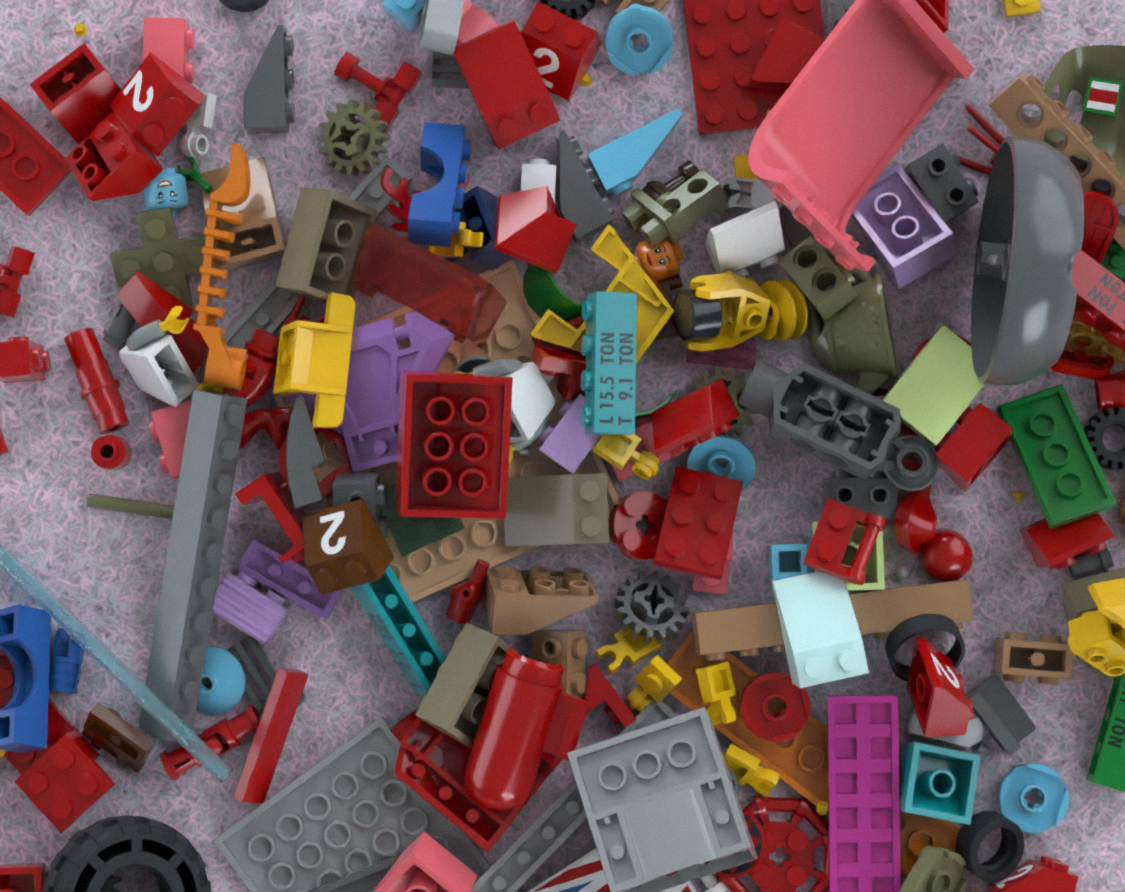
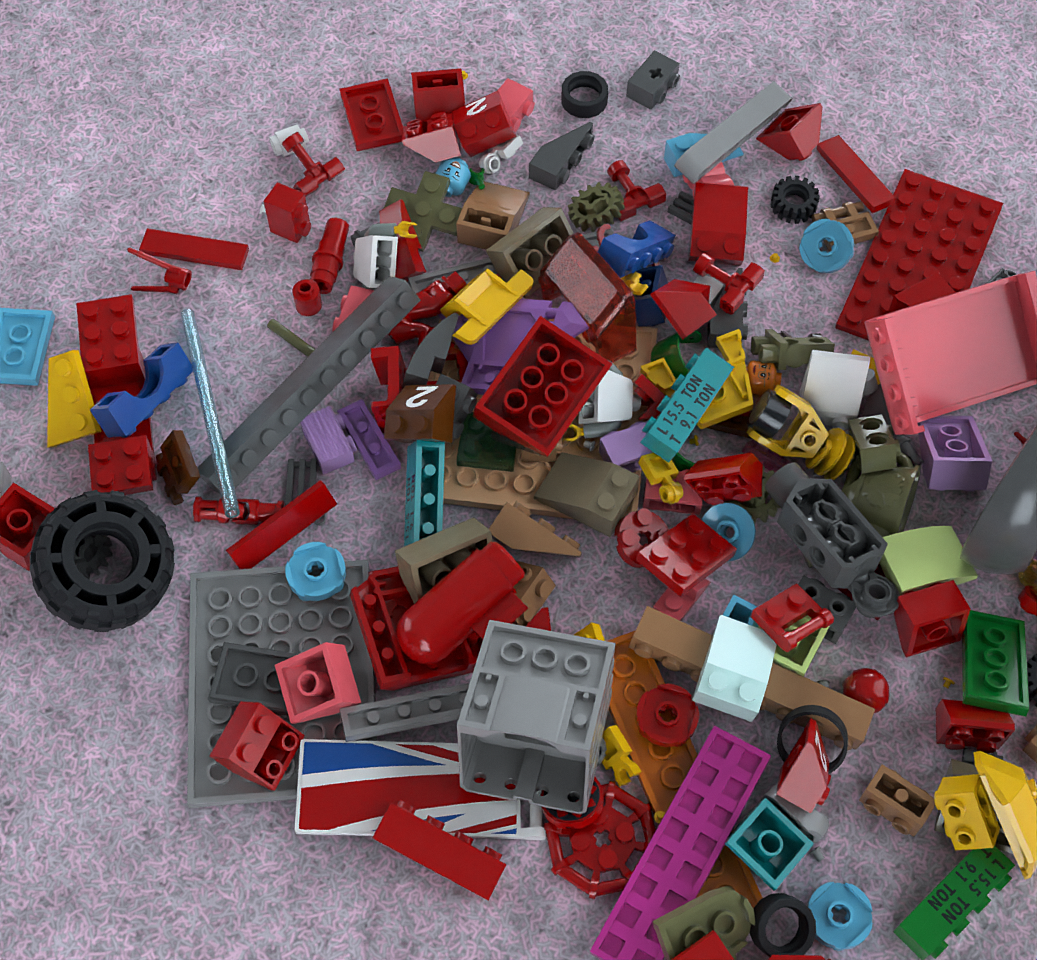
camera: 30 degrees right, 25 degrees down
blue hinge [49,628,87,694] -> none
orange piece [193,143,251,390] -> none
medium azure dish [197,646,246,715] -> none
red piece [445,559,490,624] -> none
red slope [521,2,602,102] -> none
medium azure slope [587,108,682,196] -> none
yellow plate [595,629,661,676] -> none
dark grey gear [613,571,689,644] -> none
yellow plate [696,661,736,725] -> none
red piece [893,485,937,554] -> none
dark grey brick [904,144,979,223] -> none
dark grey panel [965,674,1036,755] -> none
none -> medium azure plate [285,542,346,601]
none -> red bar [693,253,765,315]

